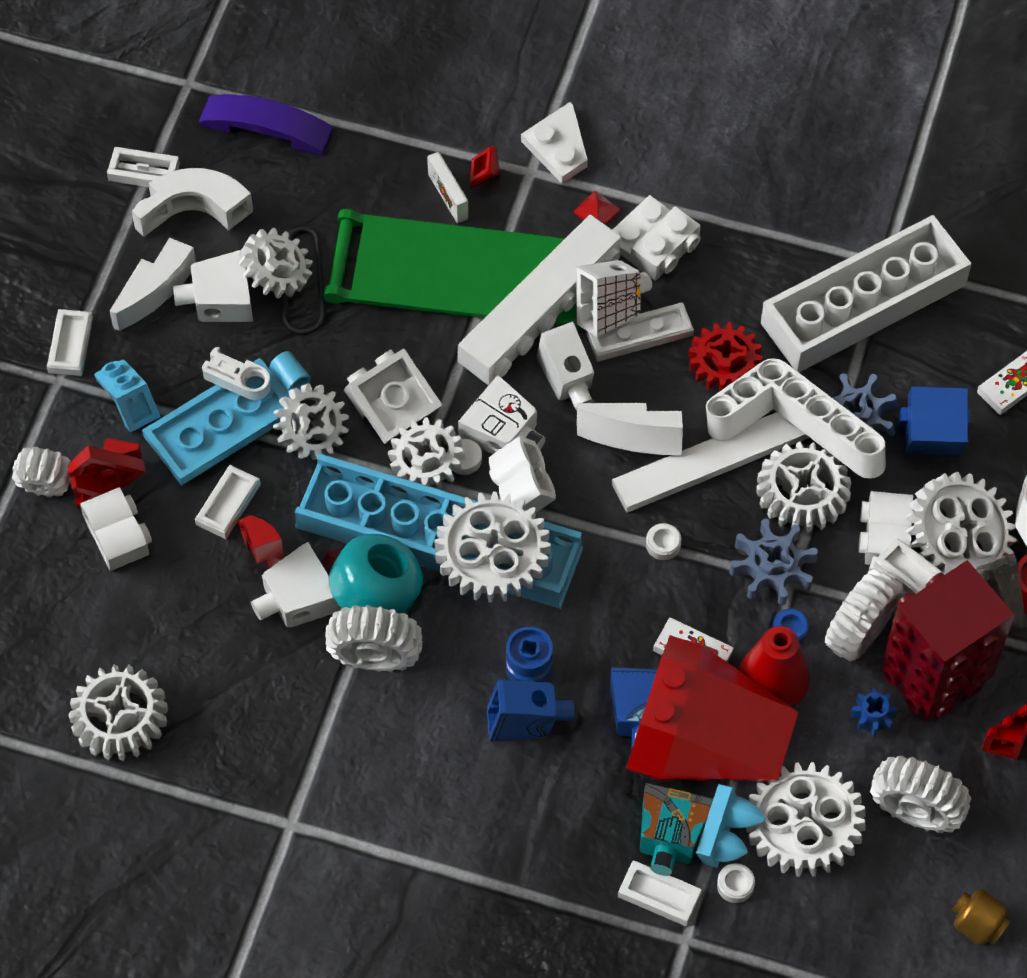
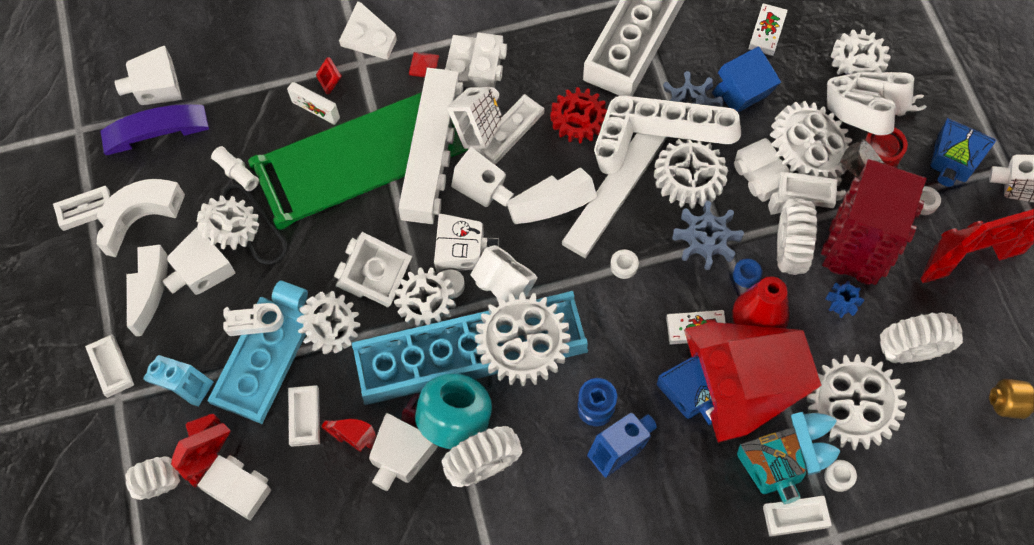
camera: 30 degrees left, 5 degrees up
none -> white torso [115,46,182,105]
none -> white pin [211,146,259,191]

